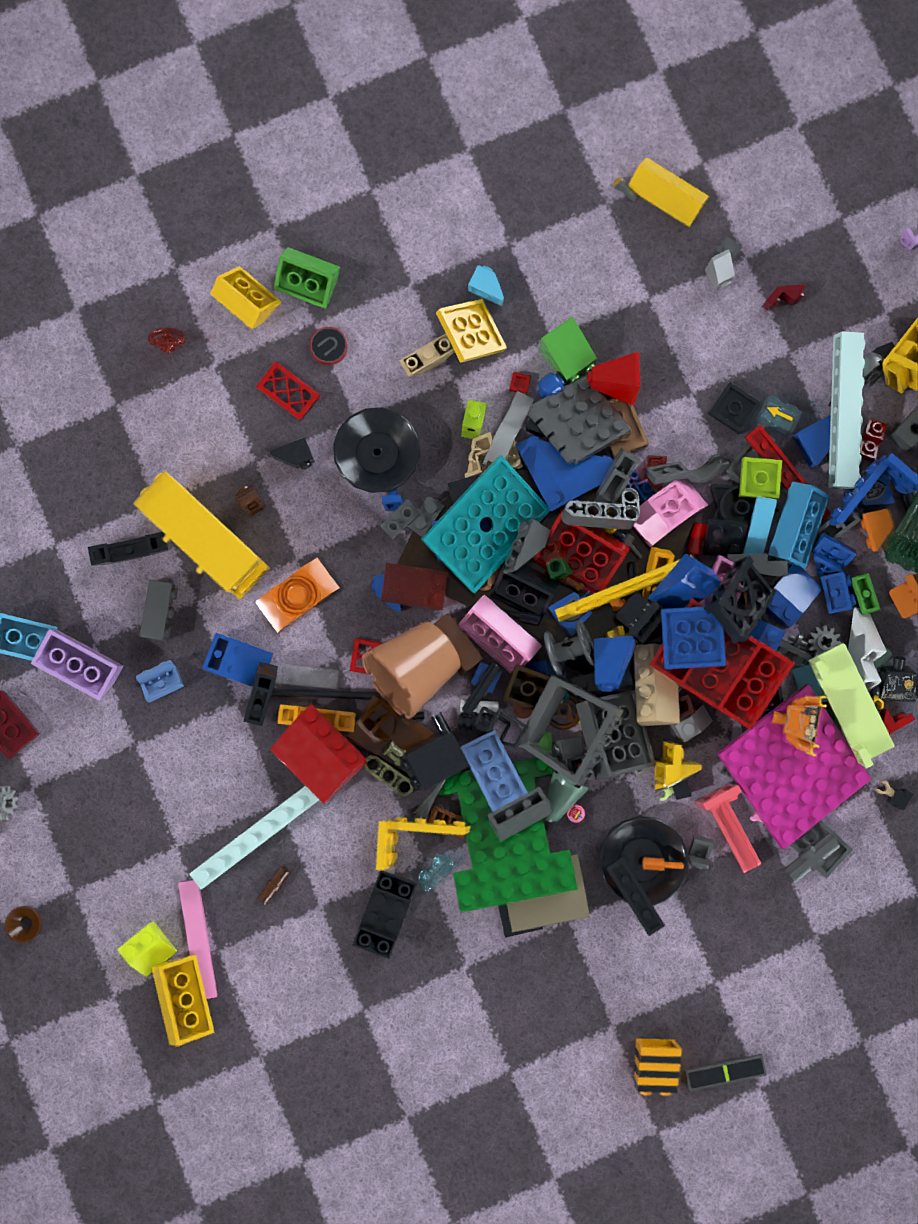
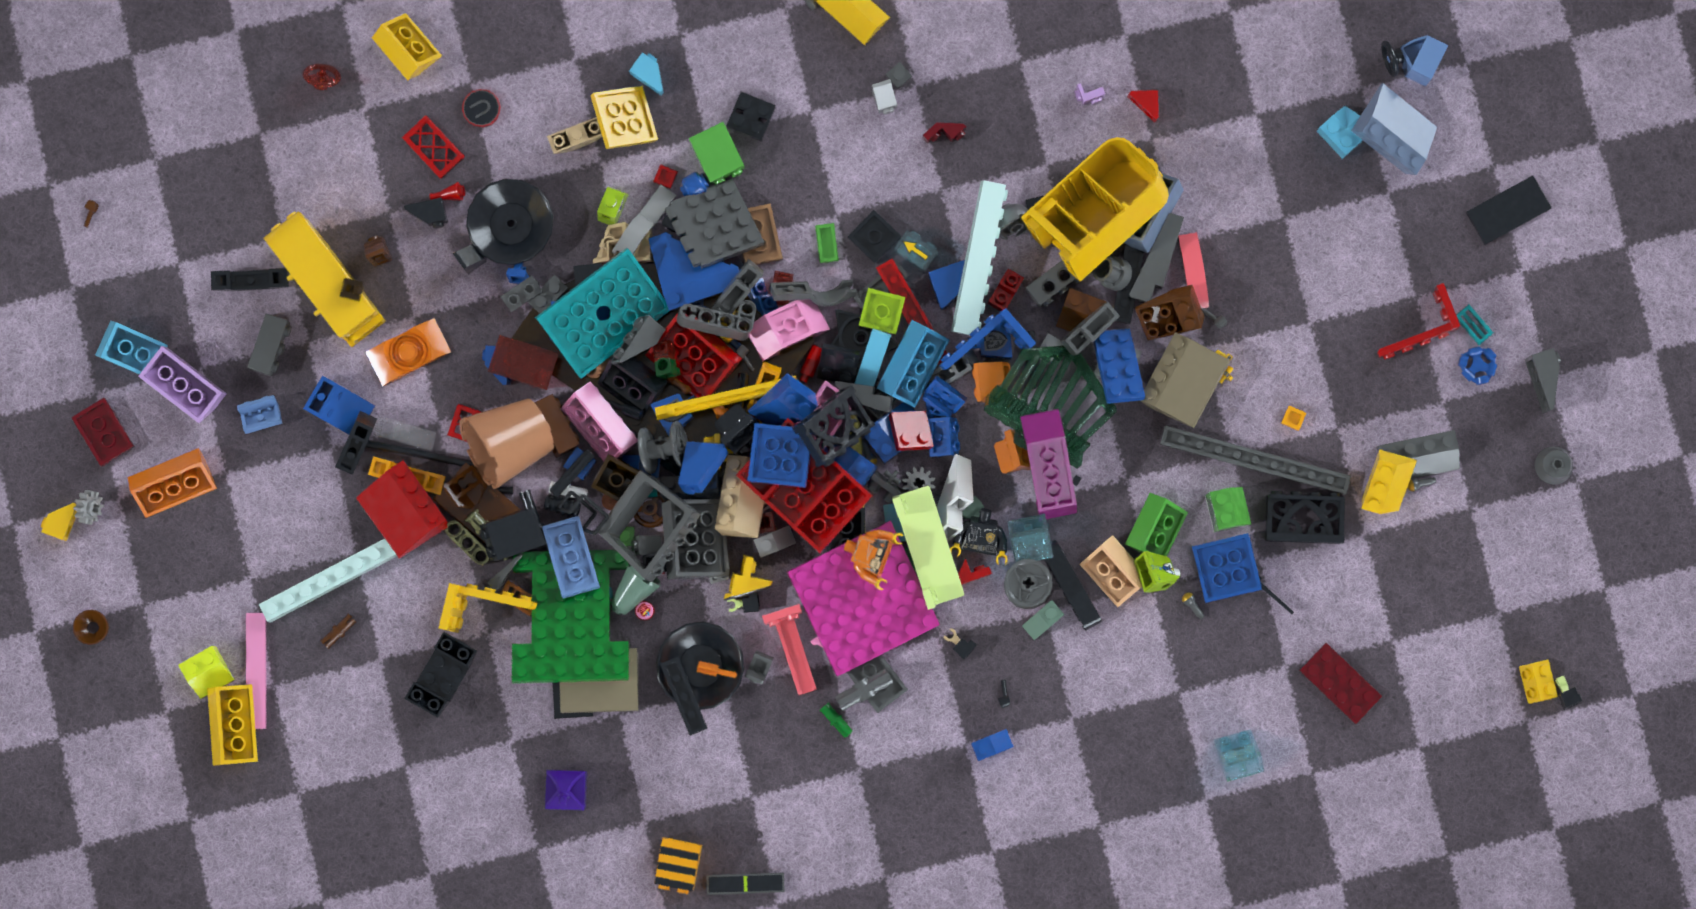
camera: 15 degrees right, 0 degrees up
bright green slope [274,247,340,309] -> none
clear light blue hinge [416,853,454,892] -> none
dark grey brick [487,787,552,842] -> none
red slope [587,352,640,405] -> none
bright green slope [850,573,881,615] -> none
none -> orange slope [127,448,217,518]
none -> dark brown tile [340,278,364,302]
none -> red cone [429,182,466,201]
none -> black slope [453,244,487,274]
none -> dark purple piece [545,770,587,810]
none -> black brick [726,91,776,142]
none -> bright green tile [815,223,839,263]
none -> green axle [820,702,853,738]
none -> plate [889,411,934,451]

